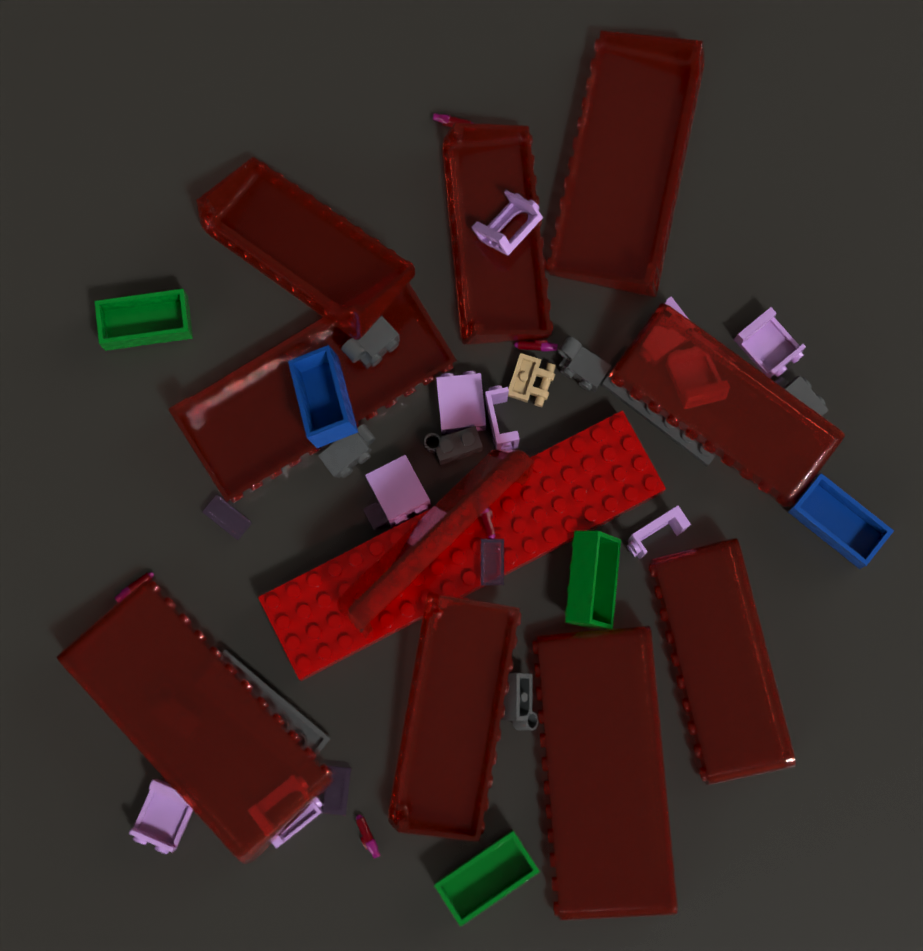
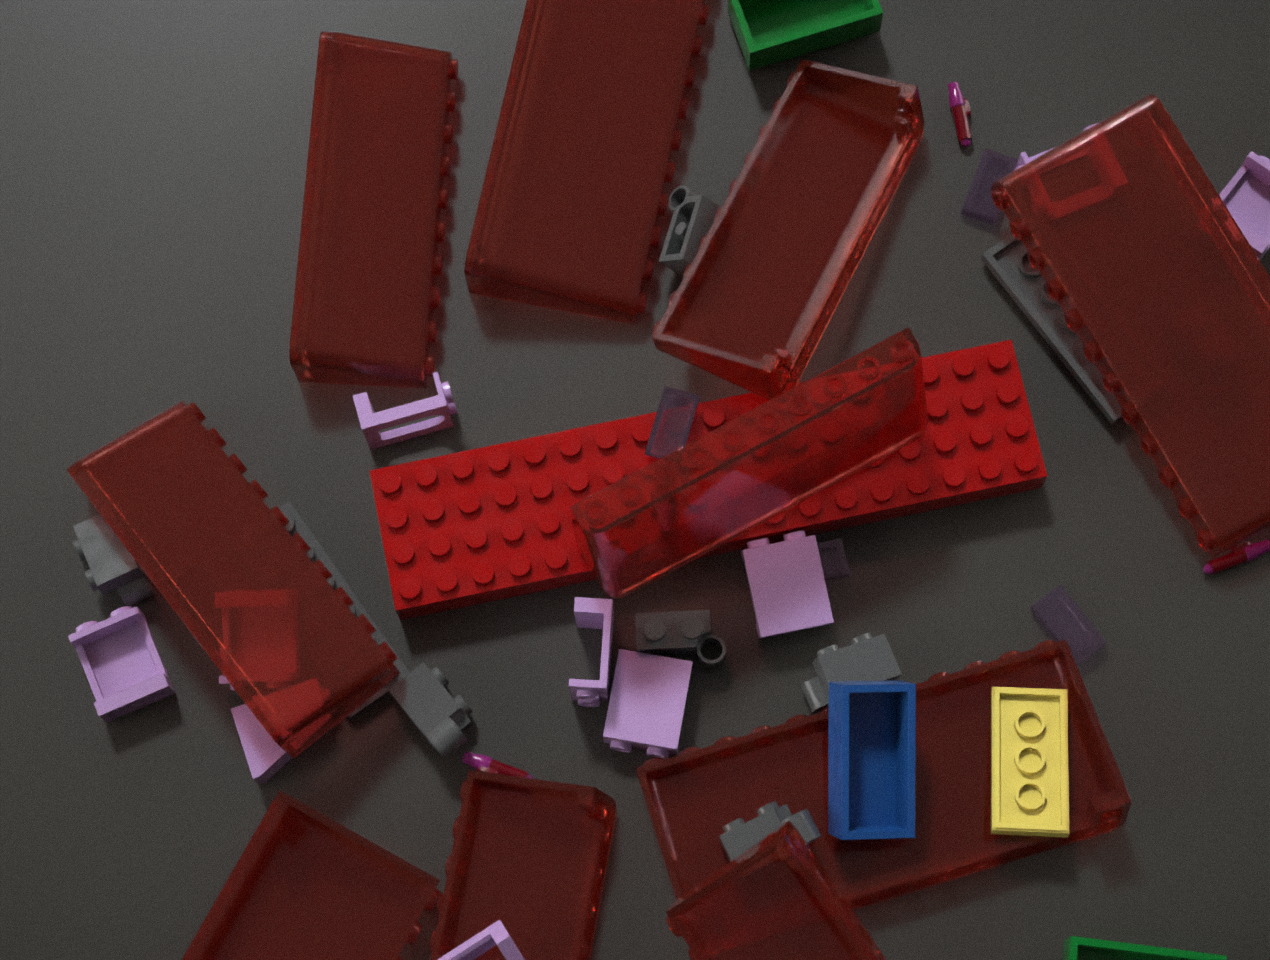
camera: 160 degrees left, 5 degrees down
tan plate [508,353,556,407] -> none
green piece [565,531,621,630] -> none
blue piece [788,473,894,569] -> none
none -> light yellow tile [991,686,1069,838]

